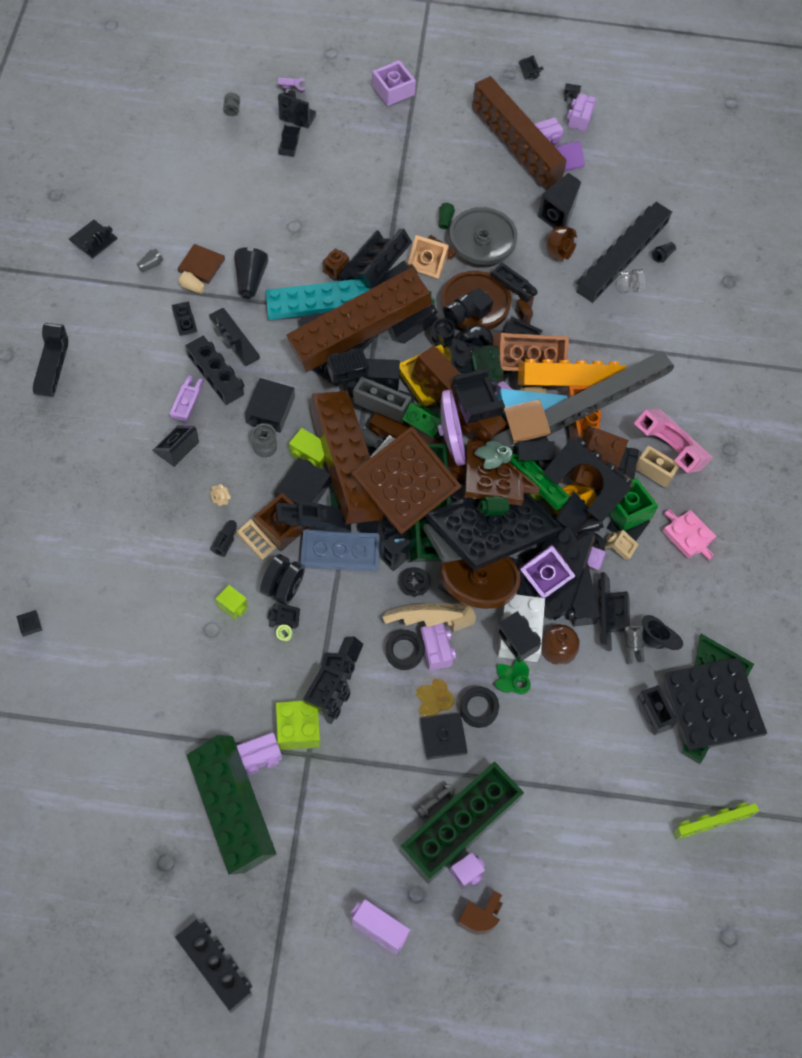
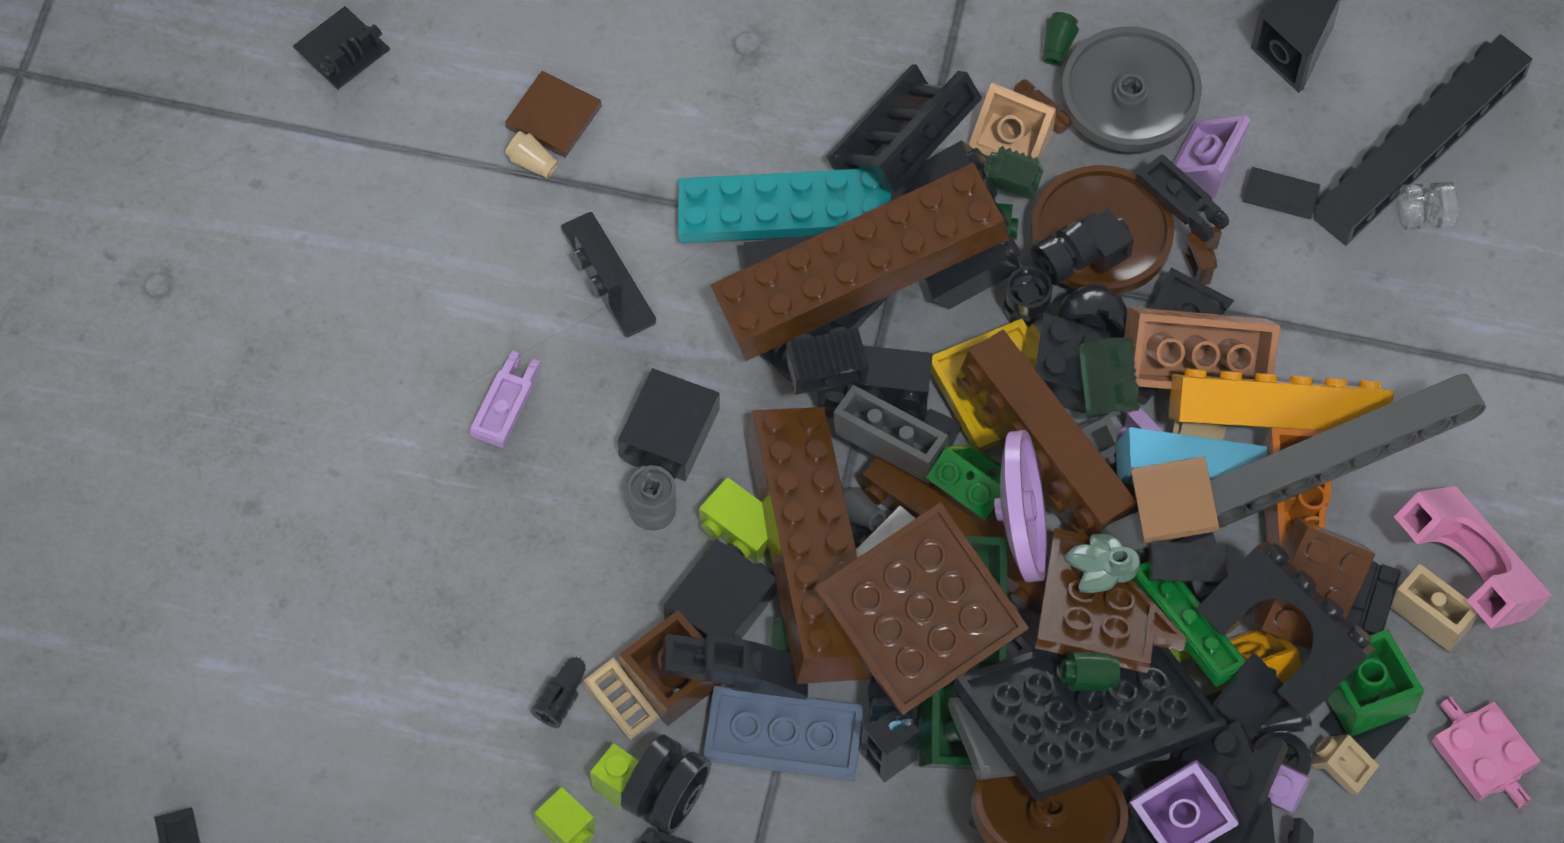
camera: 10 degrees right, 0 degrees up
black beam [33,323,69,397] -> none
dark grey cone [136,248,163,272] -> none
black slope [153,425,199,467] -> none
black slope [172,301,197,336] -> none
black brick [185,335,245,405] -> none
tan plant [210,484,231,506] -> none
black cone [234,247,269,299] -> none
reddish brown brick [323,248,349,281] -> none
black tile [358,521,378,533] -> none
black gear [399,567,431,598] -> none
black panel [451,369,505,424] -> none
reddish brown cylinder [545,226,577,262] -> none
black cone [652,242,676,263] -> none
none -> lime brick [590,743,639,810]
none -> clear green brick [985,146,1044,200]
none -> lavender slope [1173,115,1250,199]
none -> black tile [1243,167,1321,220]

